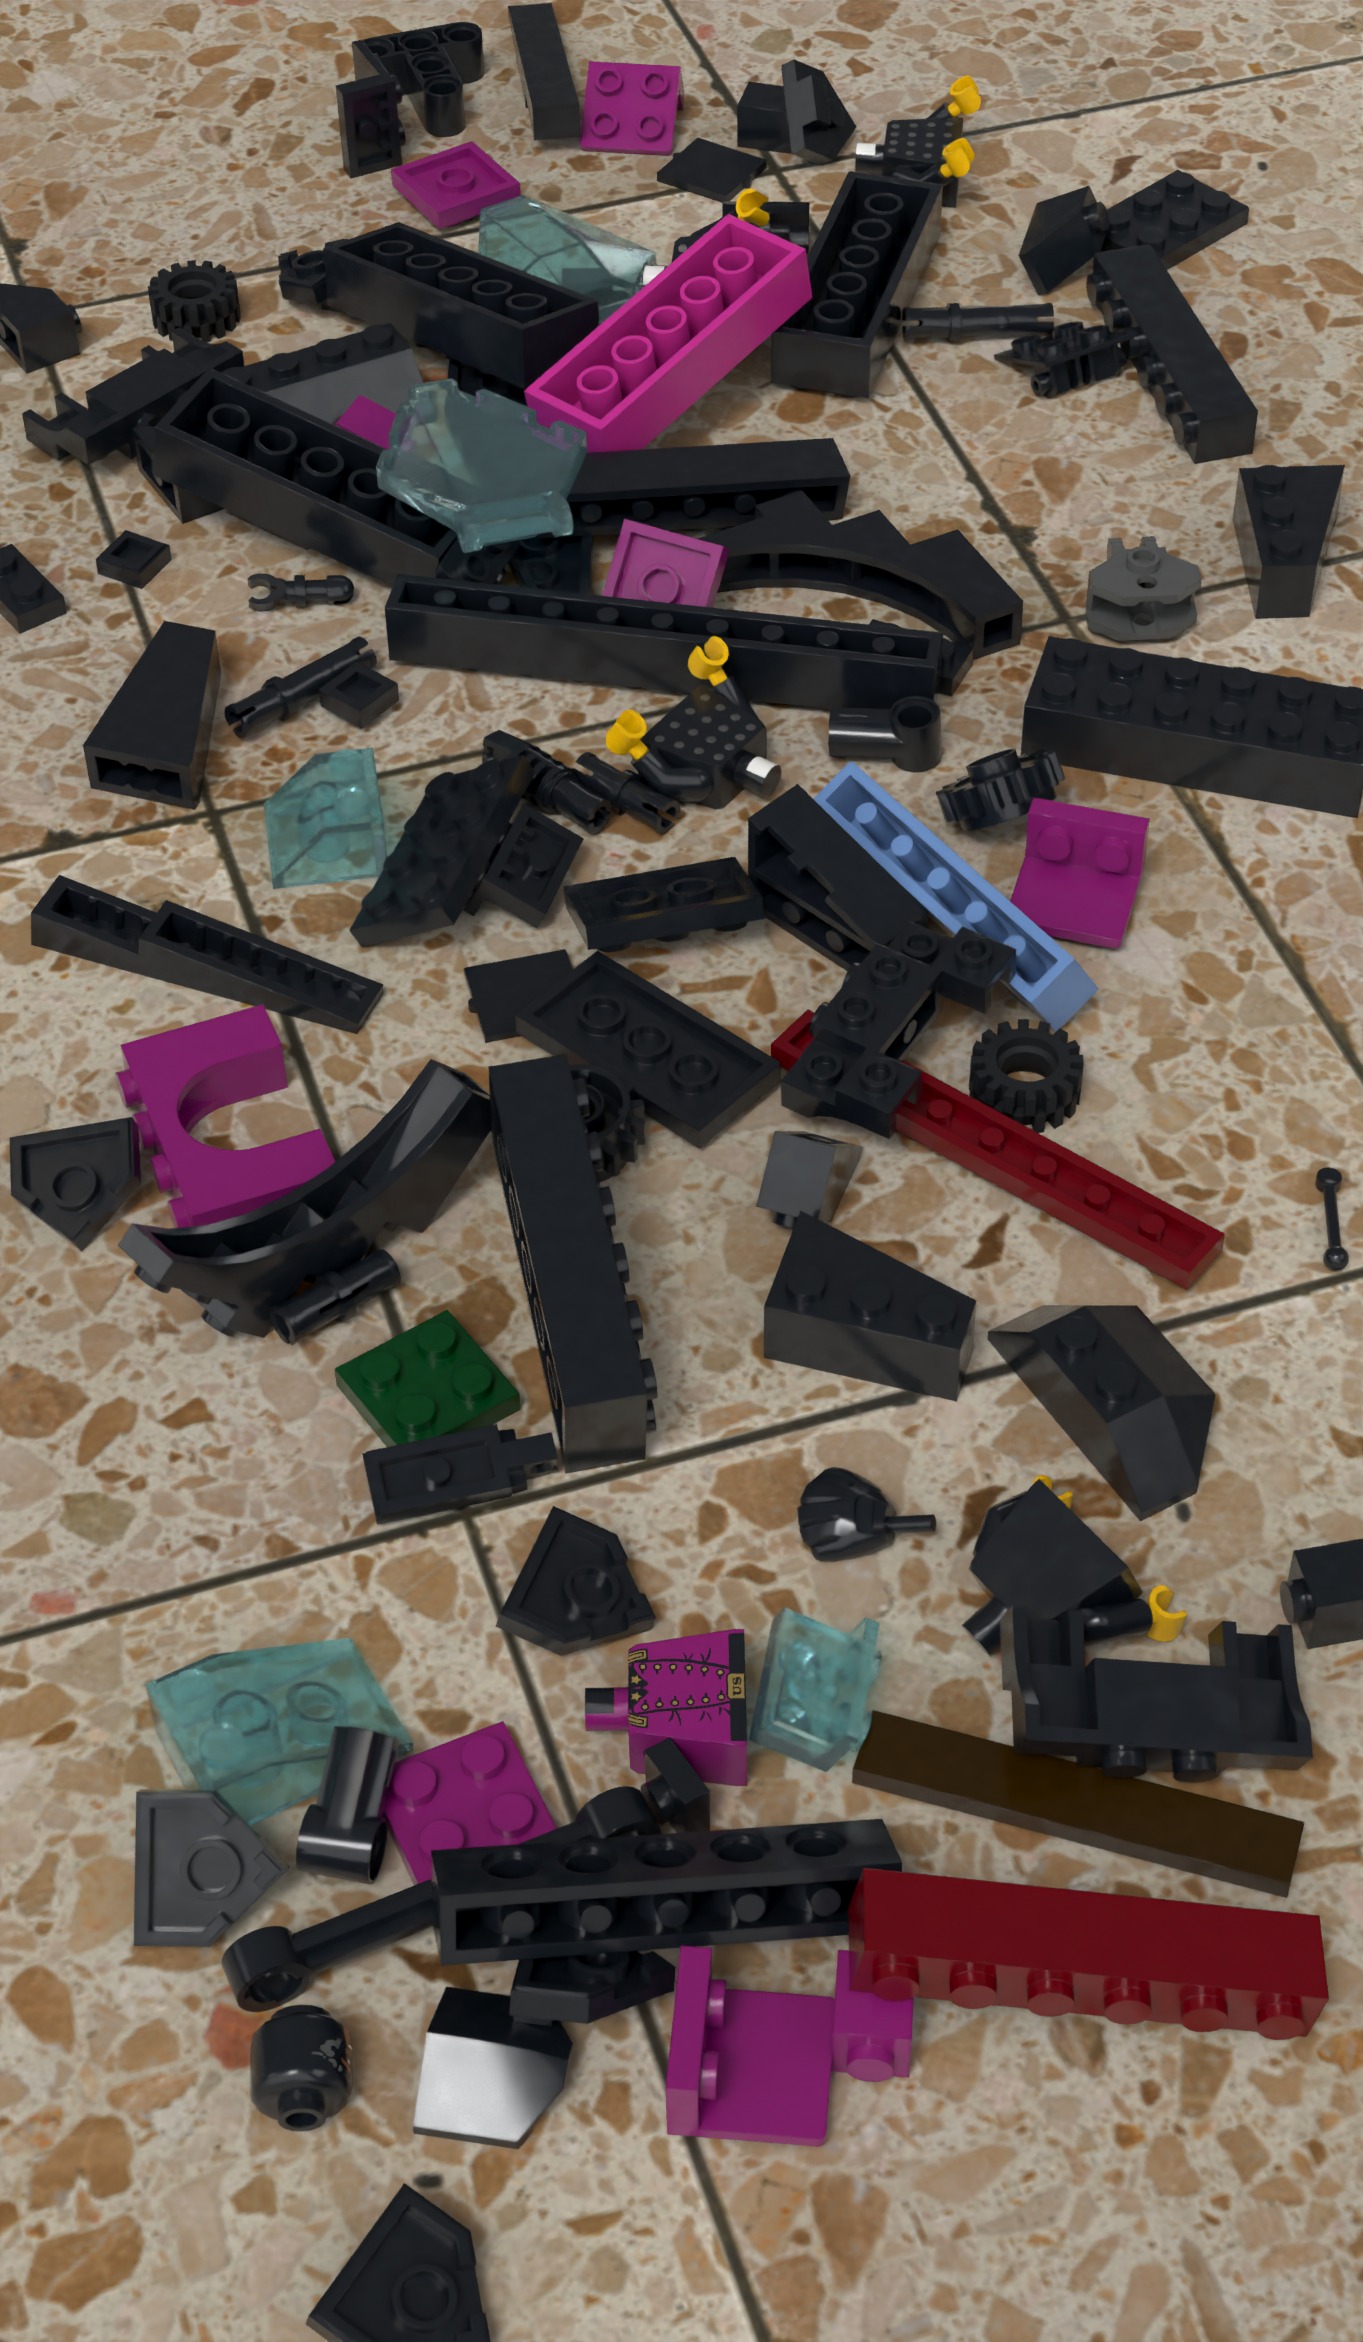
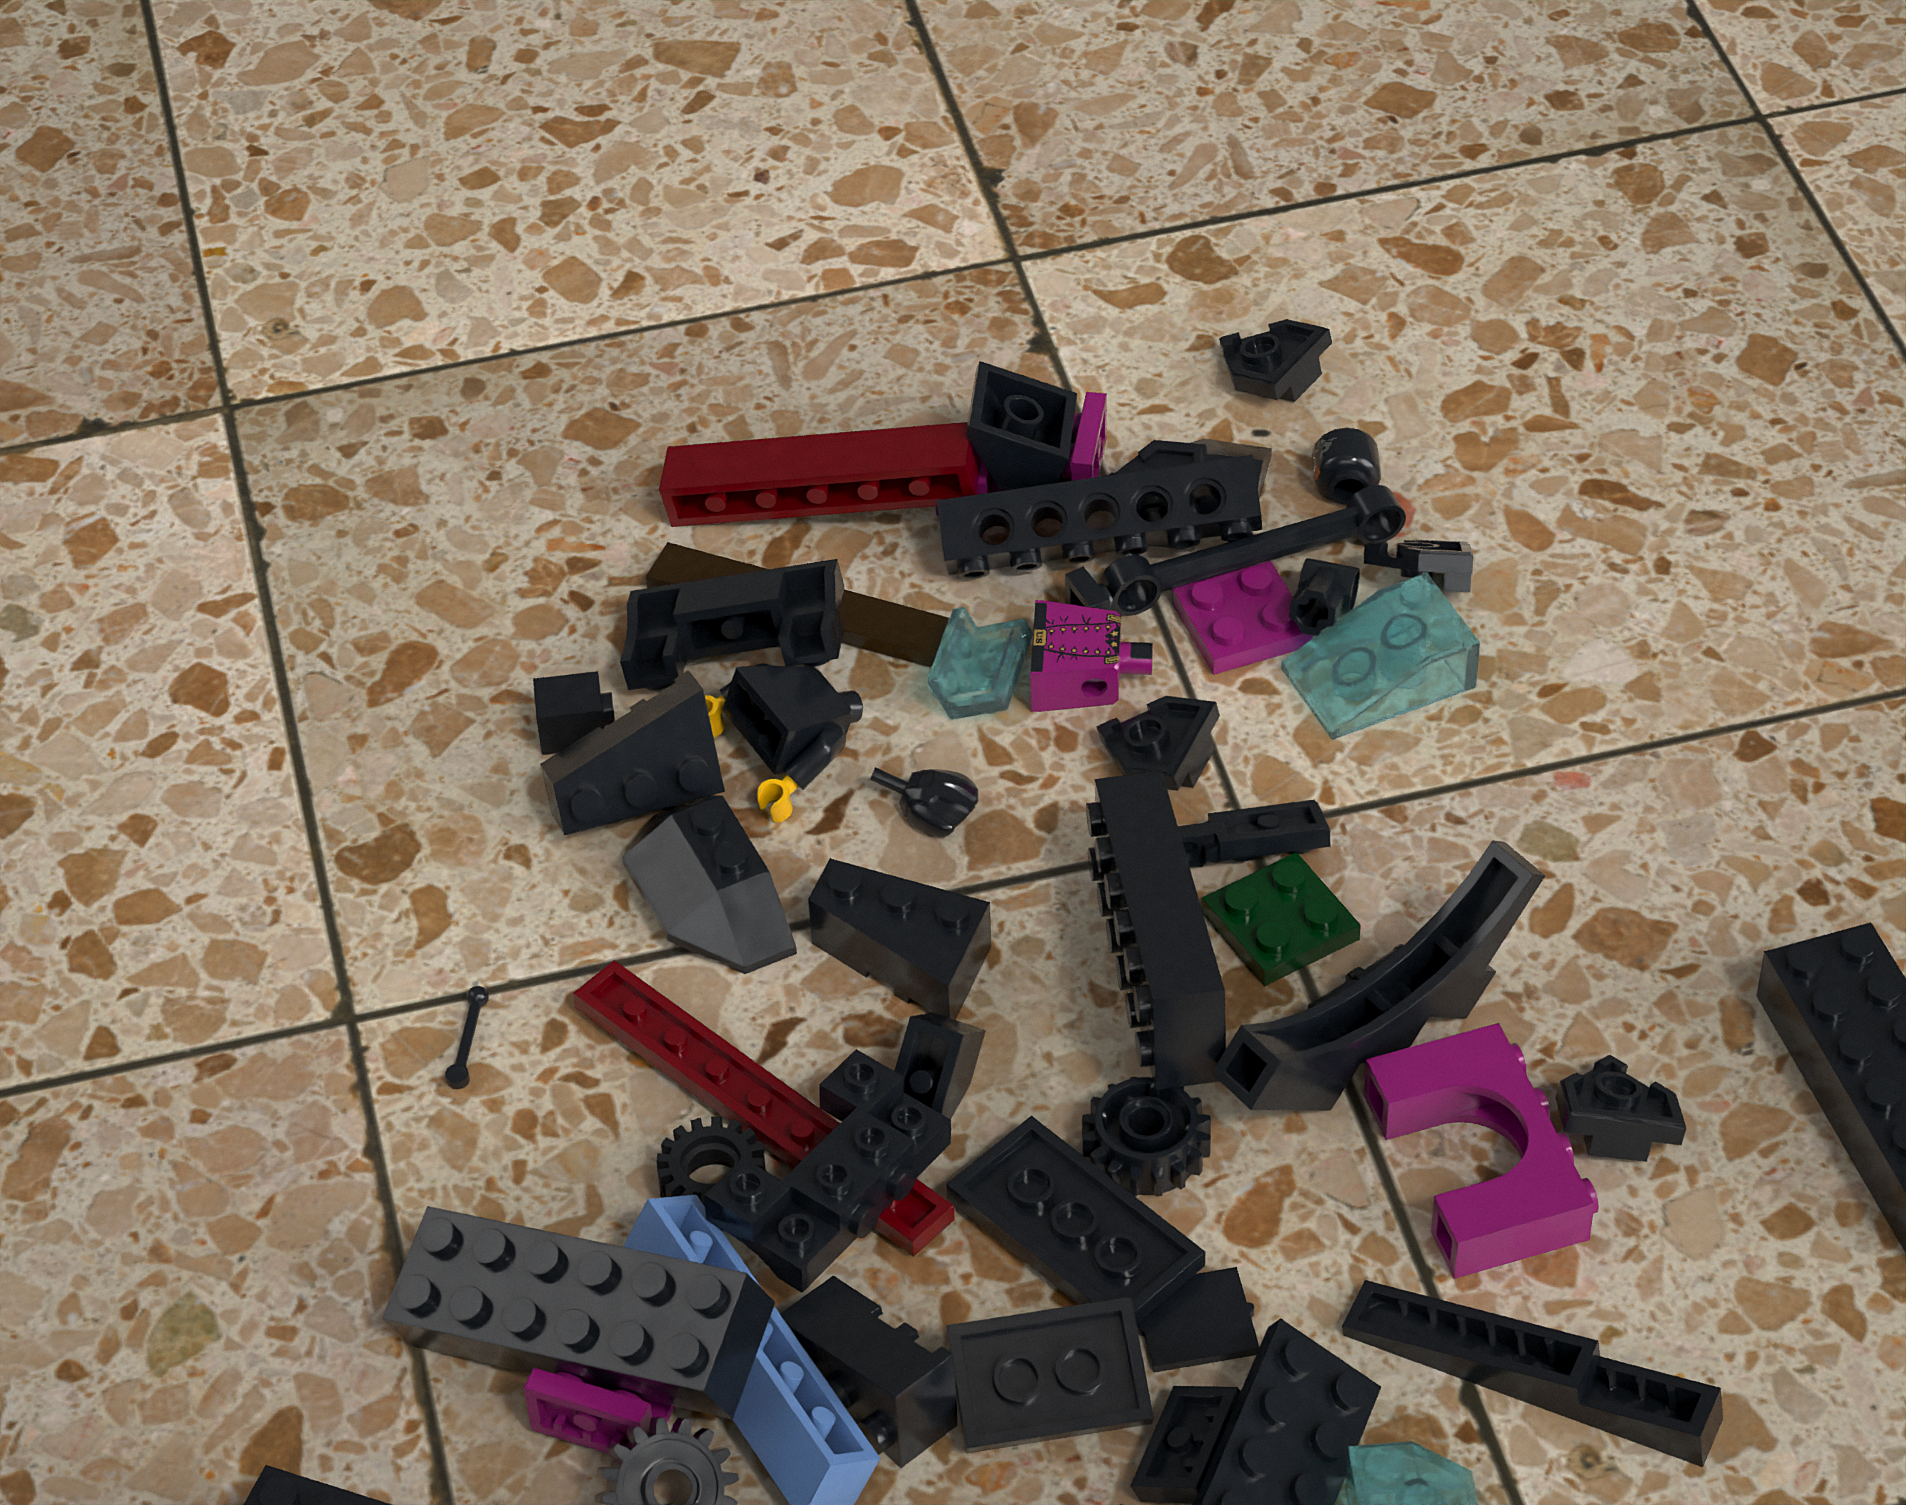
camera: 175 degrees left, 0 degrees up
none -> black brick [382,1206,775,1419]
none -> black wedge [540,670,725,836]
none -> black slope [966,361,1077,490]

